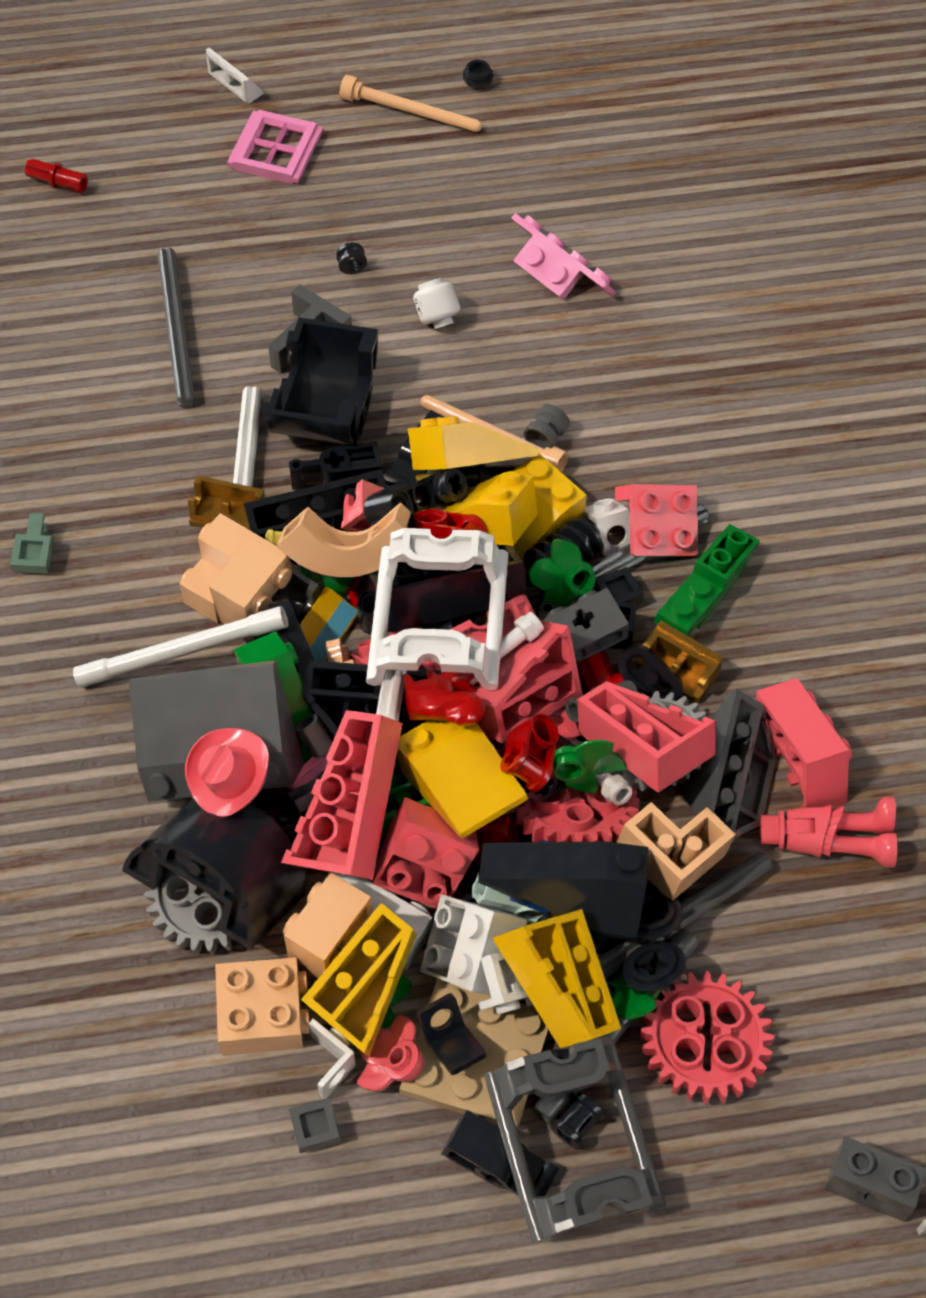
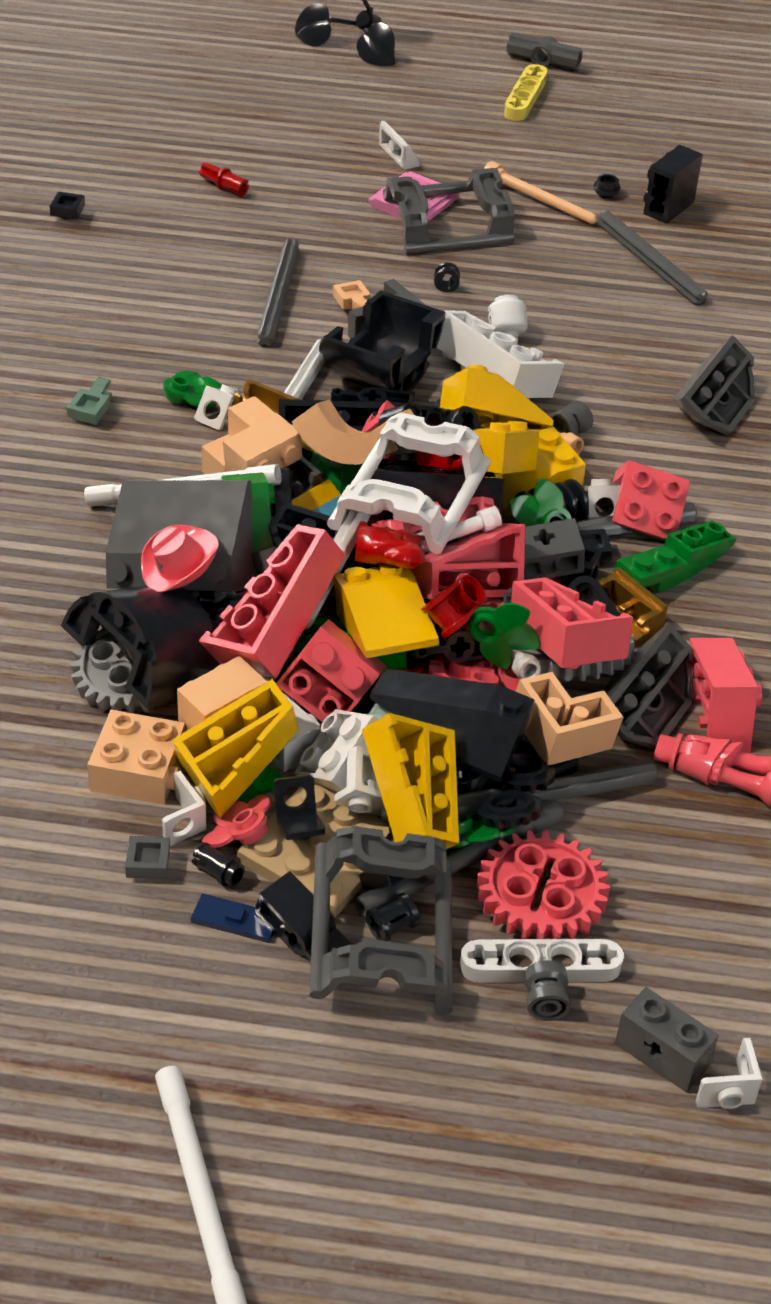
camera: 15 degrees right, 15 degrees down
bright pink bracket [511,213,616,300] -> none
none -> green plate [163,370,222,408]
none -> black pin [191,842,245,887]
none -> dark blue piece [191,893,274,943]
none -> white bracket [194,384,240,430]
none -> light nougat plate [333,280,371,310]
none -> dark grey piece [383,168,515,254]
none -> white wedge [437,310,564,398]
none -> white beam [460,939,624,983]
none -> dark grey wheel [525,960,570,1021]
none -> dark grey axle [597,210,708,305]
none -> black brick [643,145,703,224]
none -> dark grey wedge [672,335,755,435]

